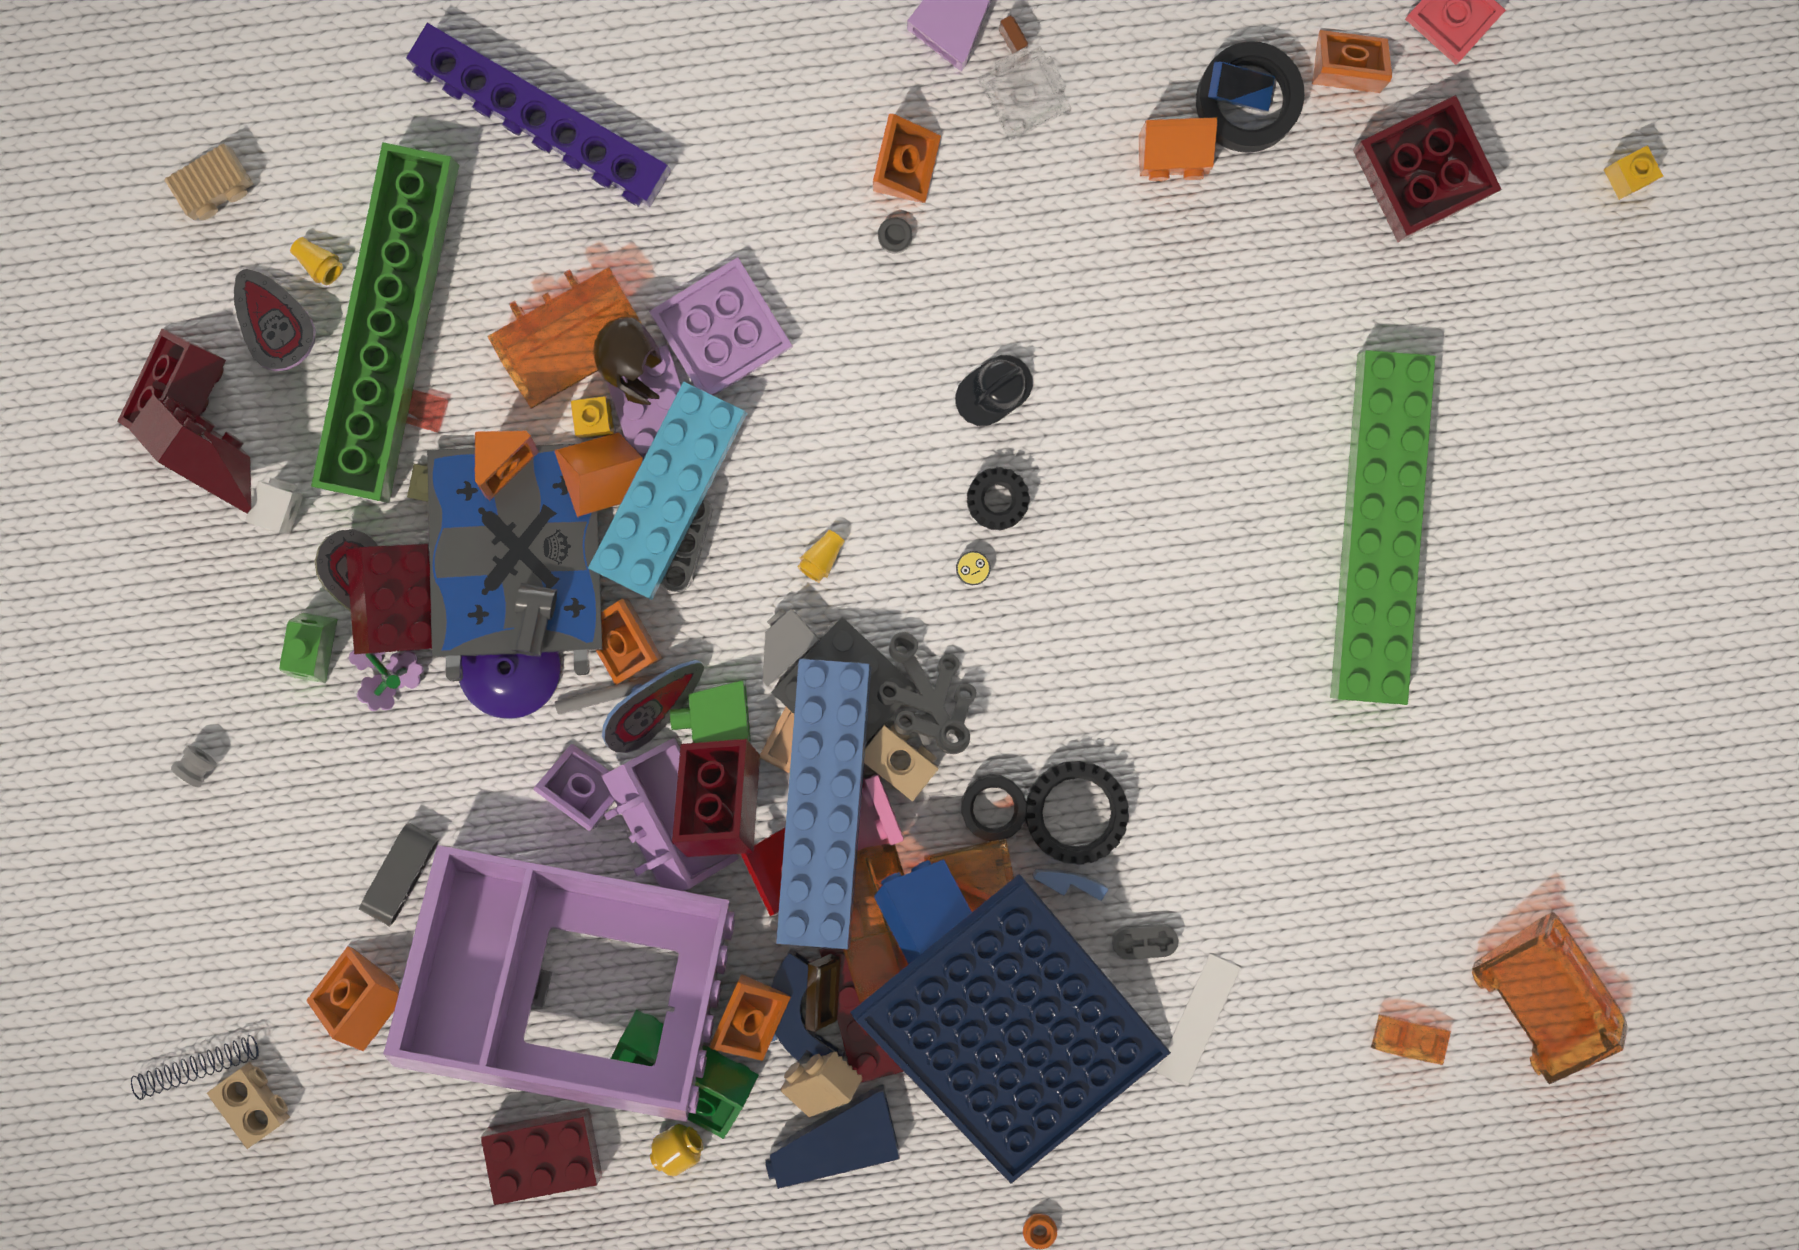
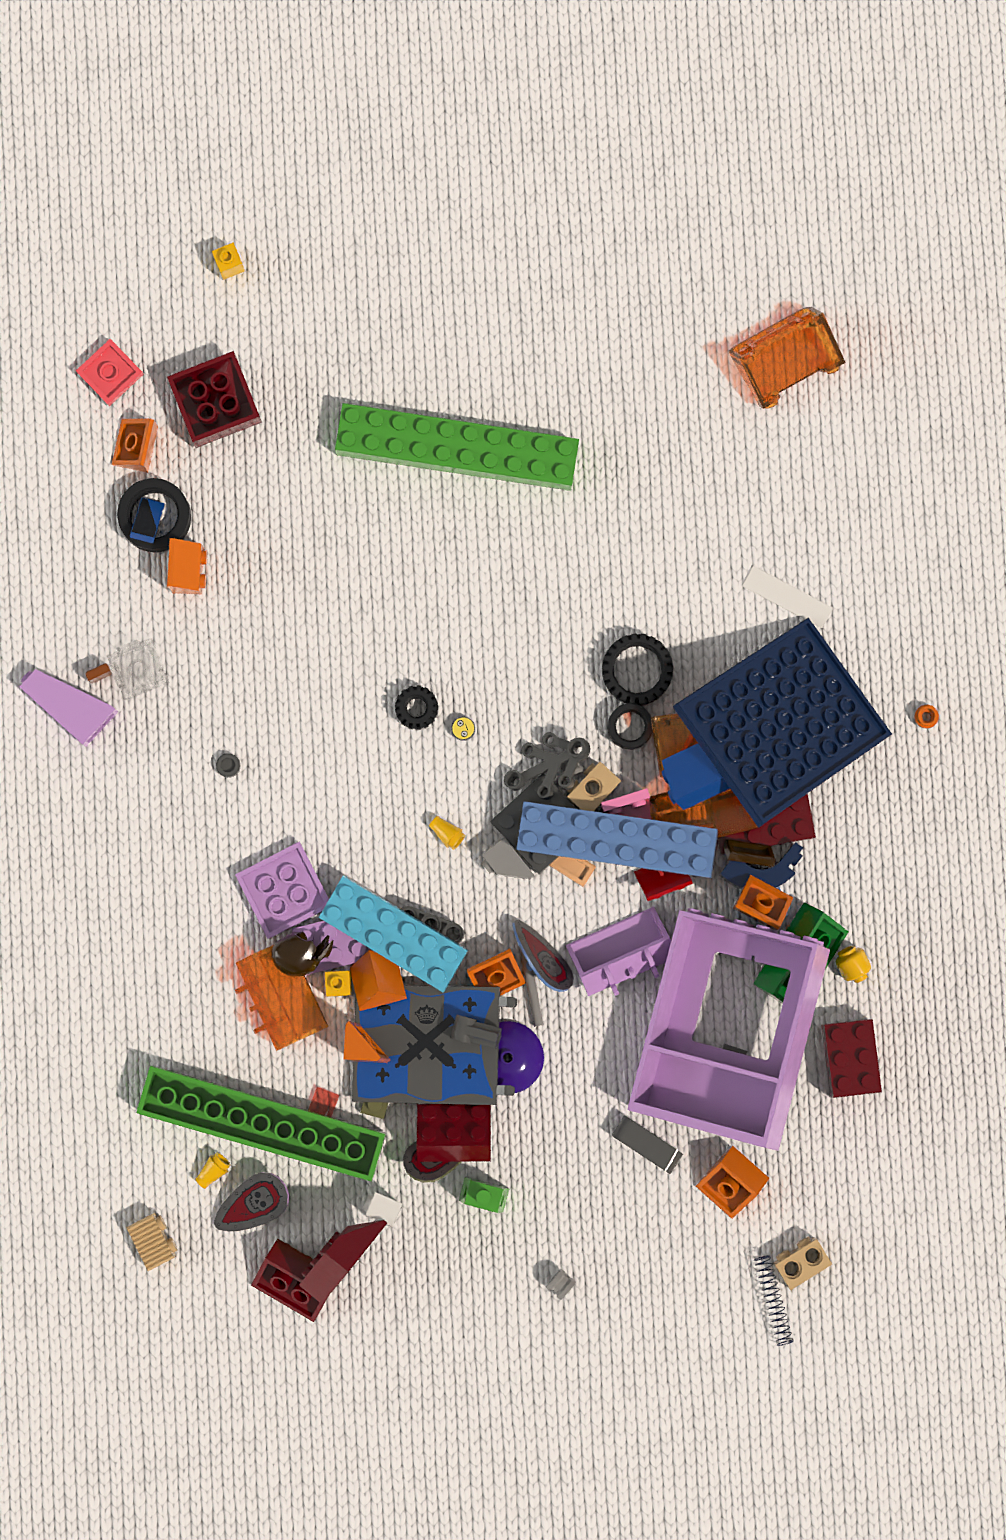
camera: 80 degrees left, 5 degrees down
lavender plant [348,650,424,711] -> none
dark purple brick [406,22,671,207] -> none
lavender slope [533,744,615,831] -> none
bright green torso [670,680,751,743] -> none
dark red brick [672,739,760,857] -> none
dark blue slope [765,1084,900,1189] -> none
tan brick [780,1052,862,1118] -> none
orange slope [873,114,941,203] -> none
black piece [955,355,1033,426] -> none
medium blue slope [1032,868,1108,901] -> none
dark grey beam [1112,924,1179,960] -> none
clear orange slope [1371,1014,1451,1065] -> none

